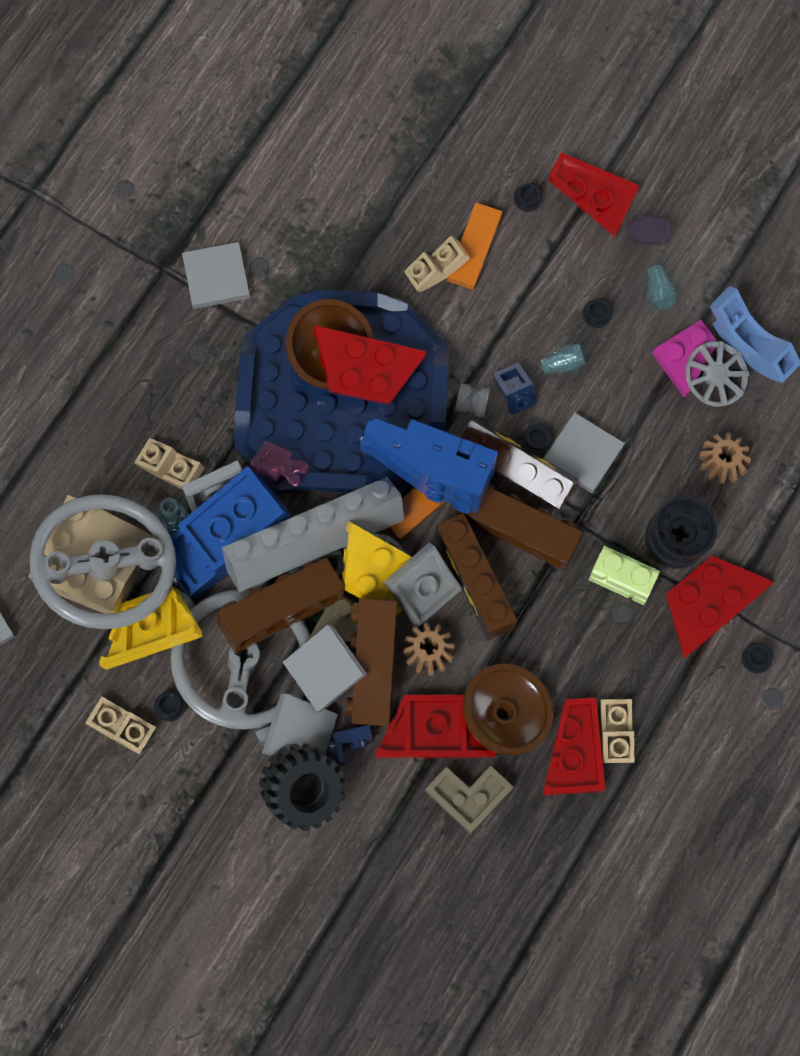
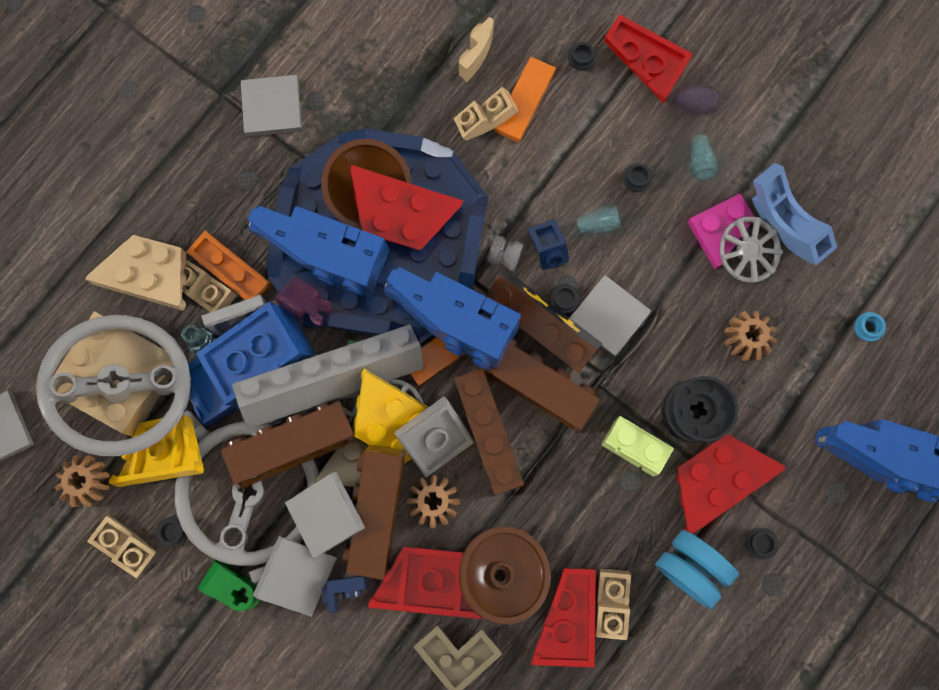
camera: 10 degrees right, 5 degrees up
black tyre [259,743,346,831] -> none
none -> medium nougat gear [54,456,111,507]
none -> tan wing [86,235,186,311]
none -> orange tile [186,230,272,300]
none -> green piece [198,559,261,611]
none -> blue piece [248,205,390,296]
none -> tan slope [459,17,494,82]
none -> dark azure wheel [655,530,739,610]

